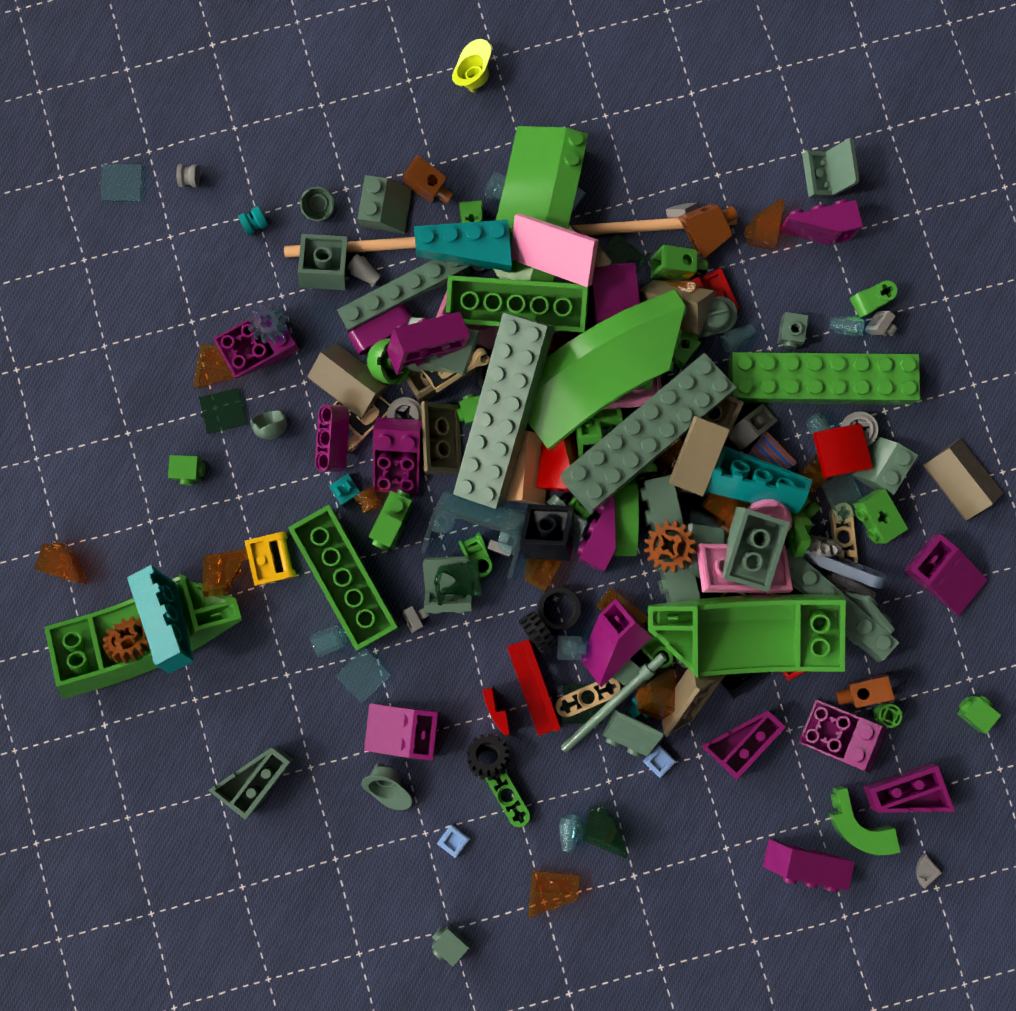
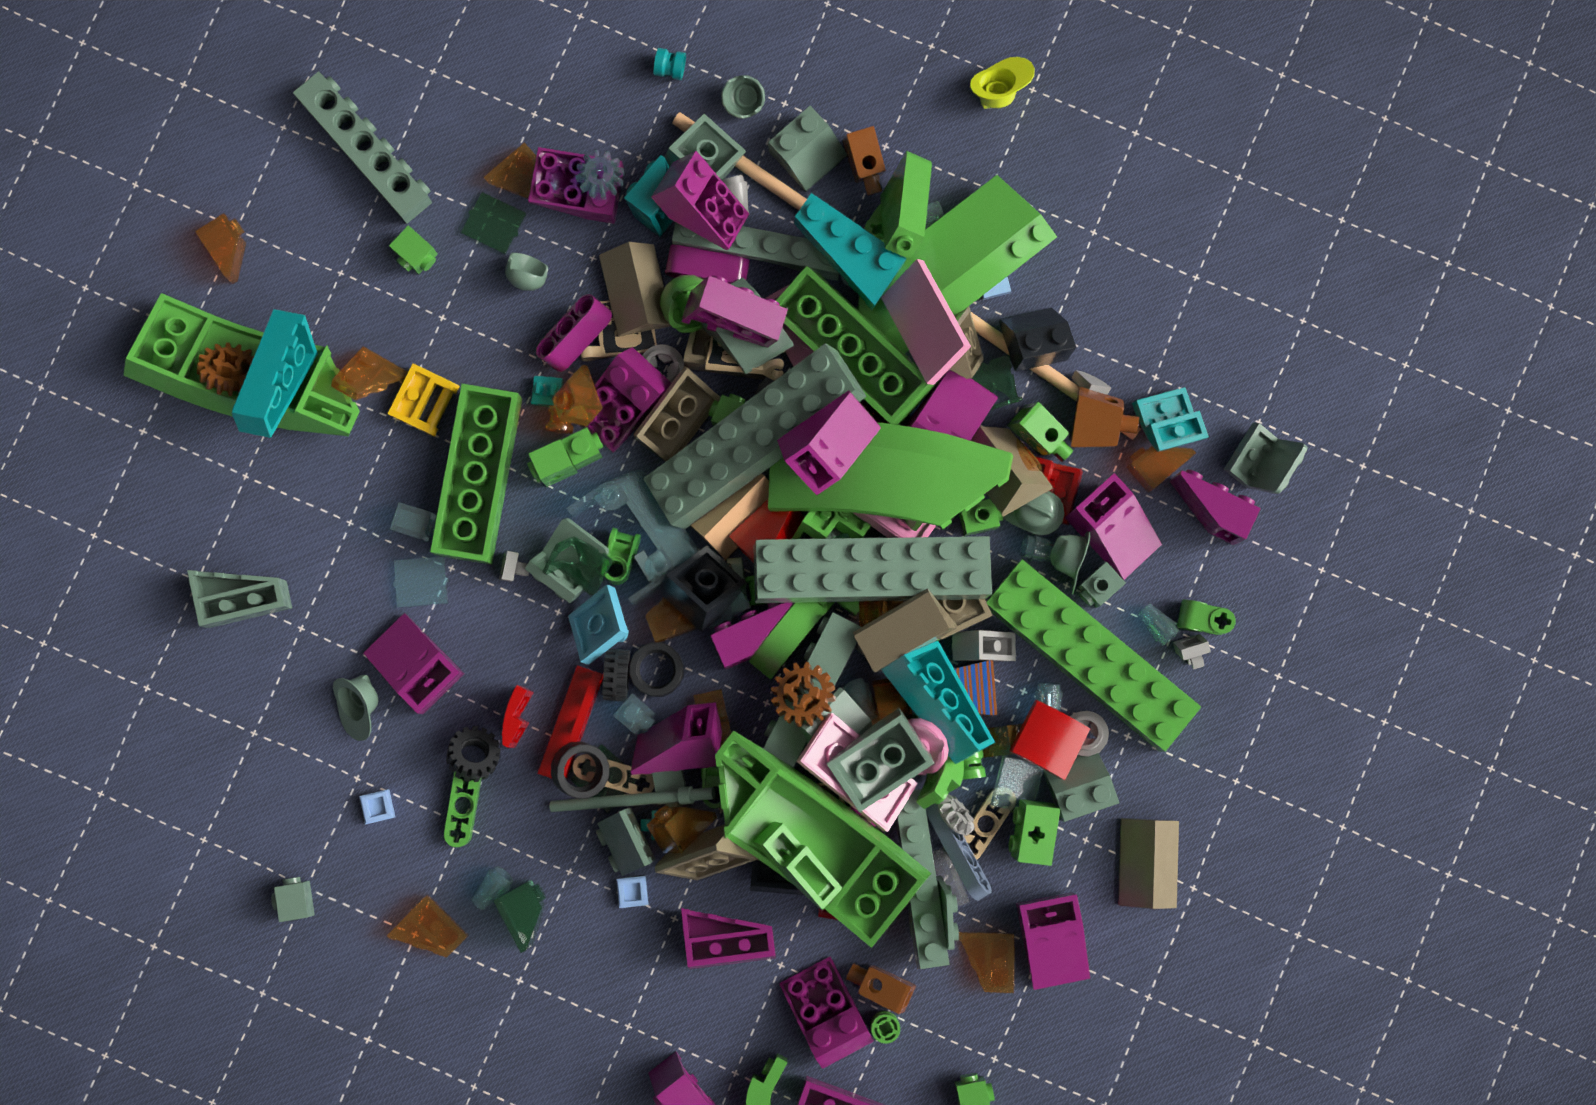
camera: 30 degrees right, 0 degrees up
none -> sand green brick [293,71,432,224]
none -> black tyre [551,742,609,799]
none -> clear orange slope [552,365,603,426]
none -> medium azure tile [568,585,629,665]
none -> teal slope [624,155,673,237]
none -> magenta slope [651,151,749,250]
none -> bright green slope [754,821,842,910]
none -> magenta slope [777,390,881,495]
none -> bright green slope [880,151,932,259]
none -> clear orange wing [959,931,1015,993]
none -> black slope [998,308,1076,372]
none -> sand green piece [1050,531,1090,594]
none -> slope [1065,473,1162,580]
none -> teal slope [1132,387,1209,452]

